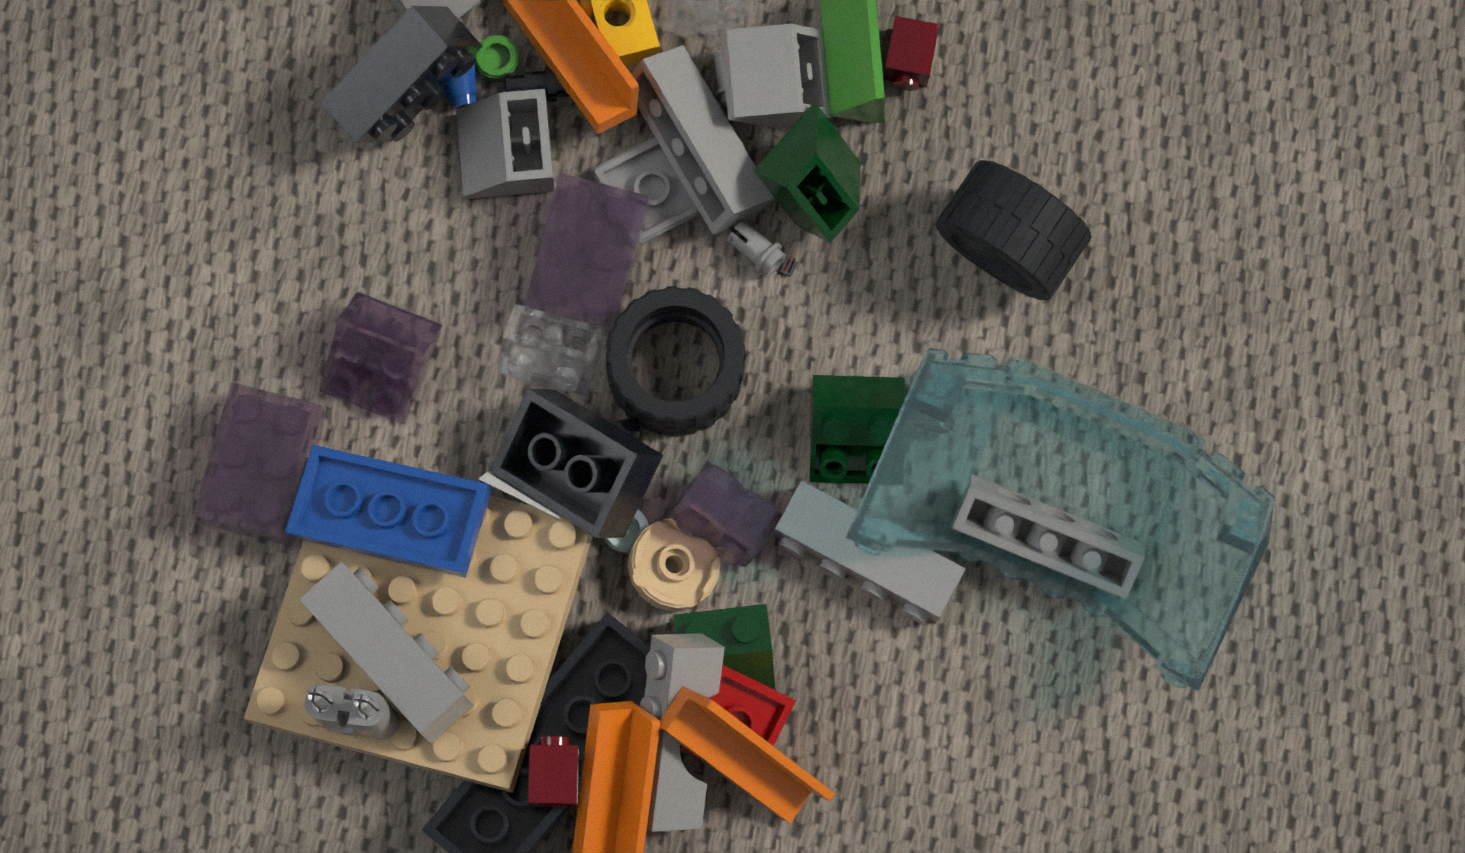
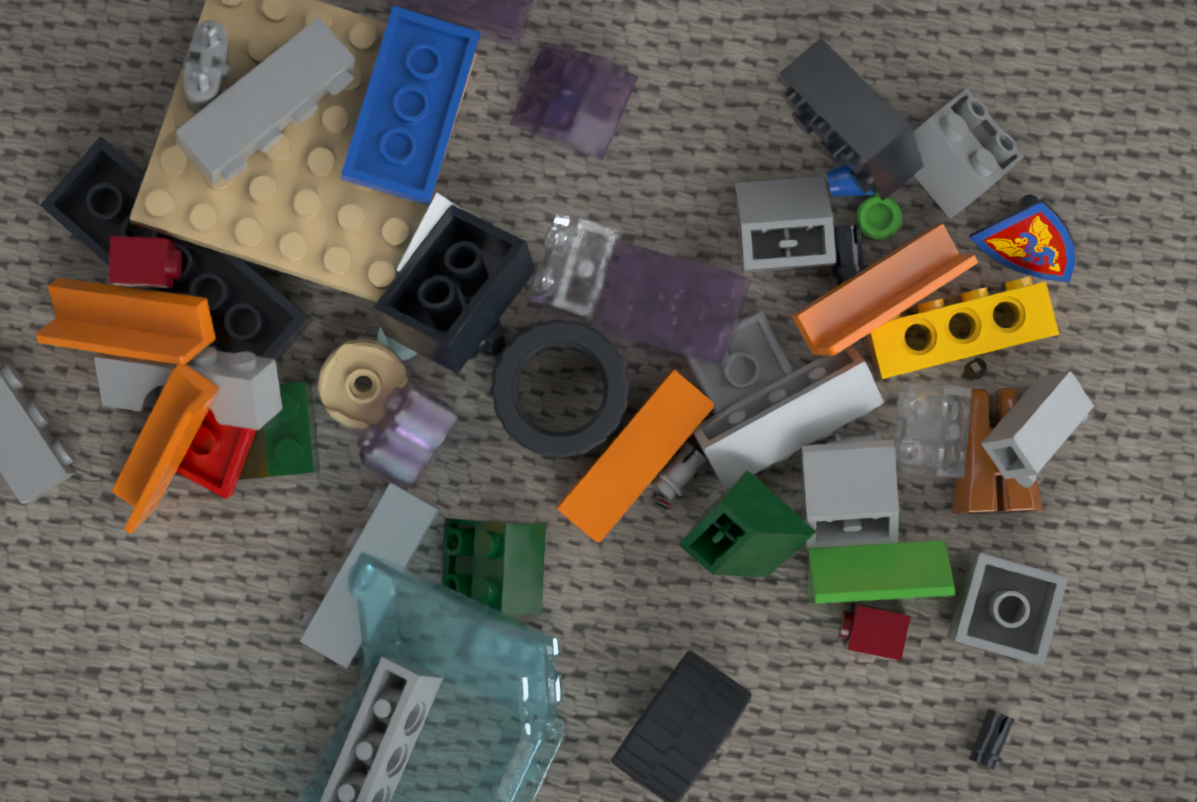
camera: 100 degrees right, 10 degrees up
none -> orange panel [556,369,714,542]

